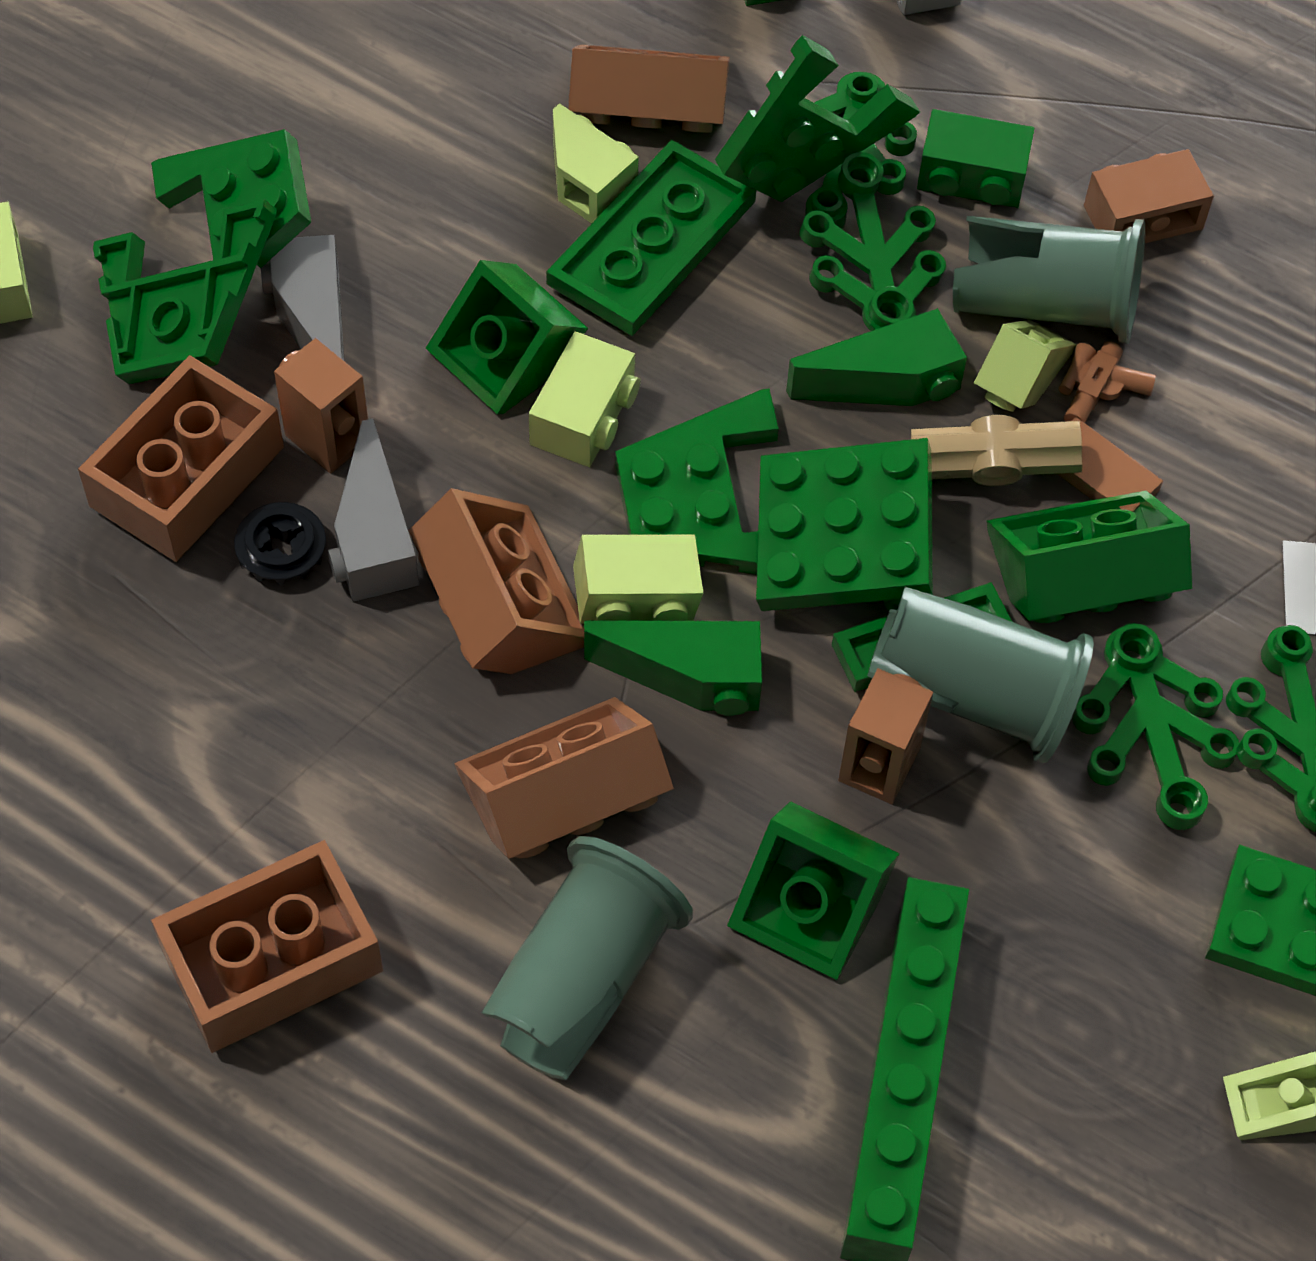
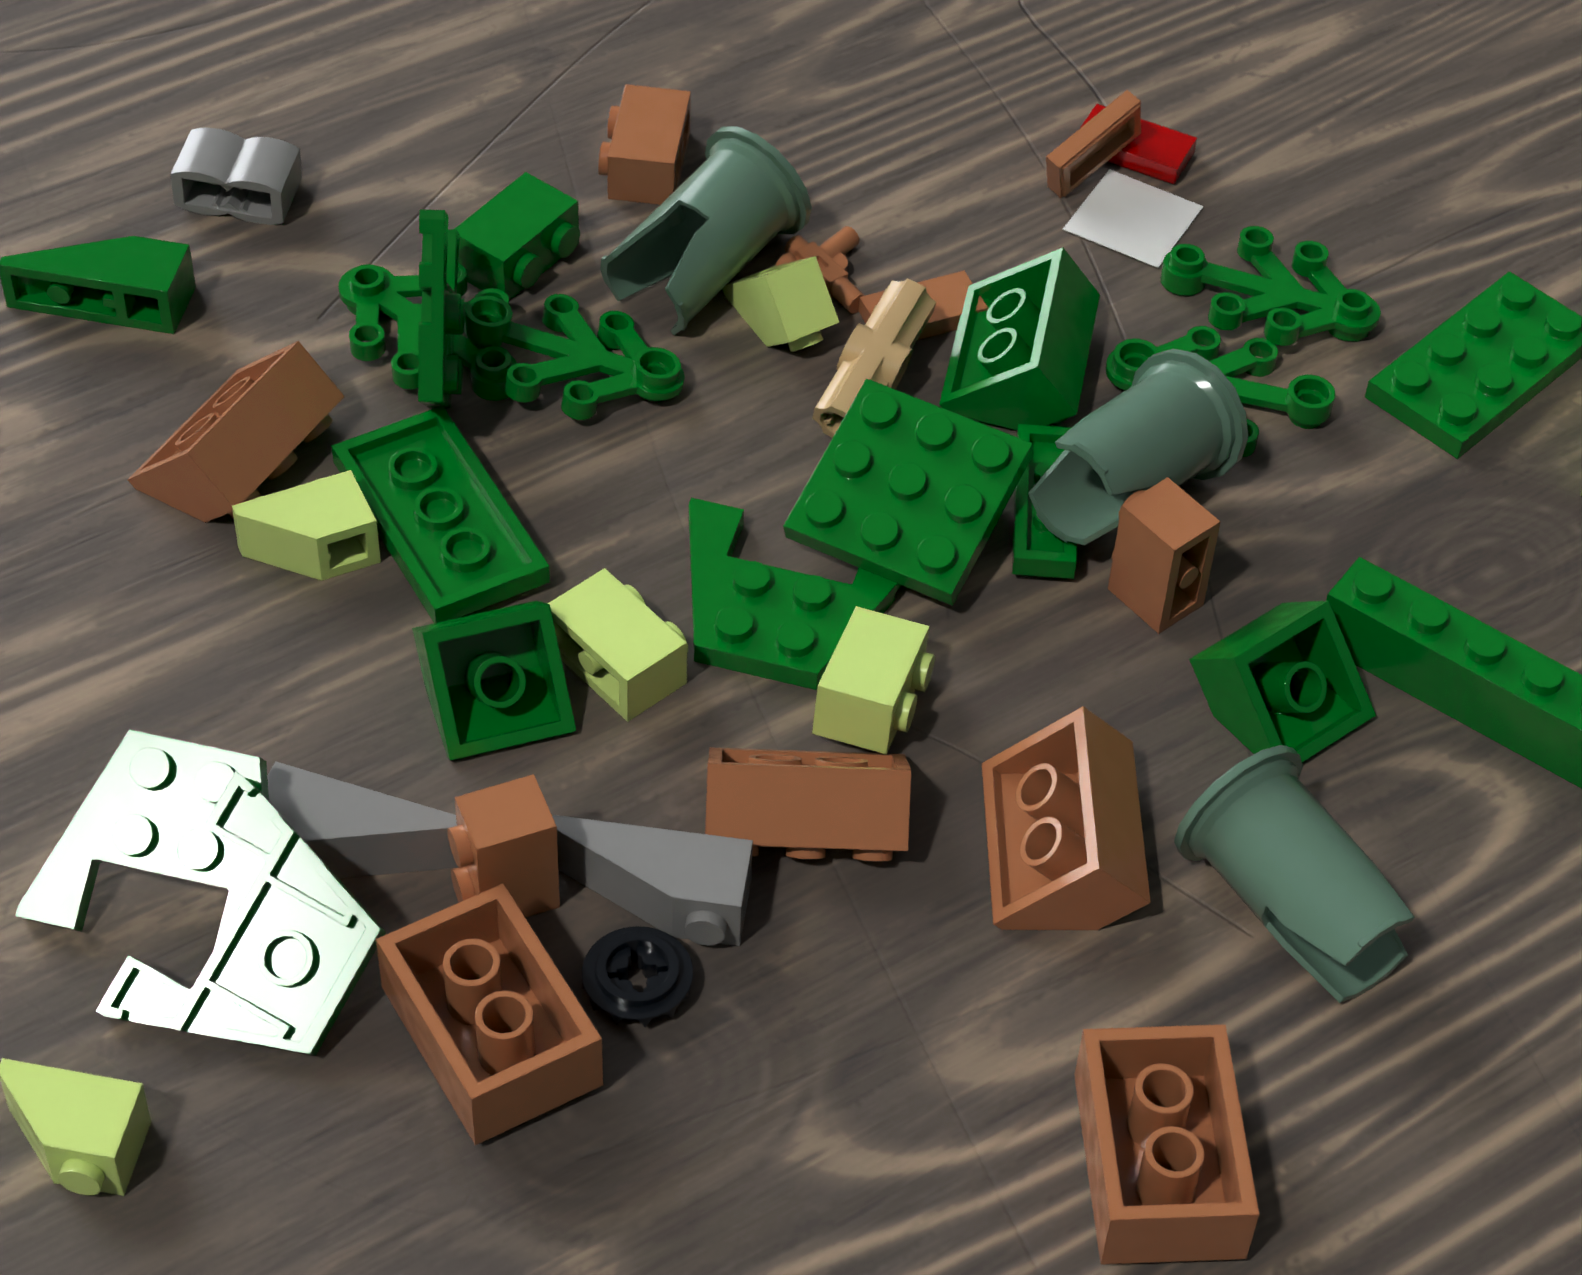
camera: 65 degrees left, 10 degrees down
green slope [584,620,762,716] -> none
green slope [786,308,967,406] -> none

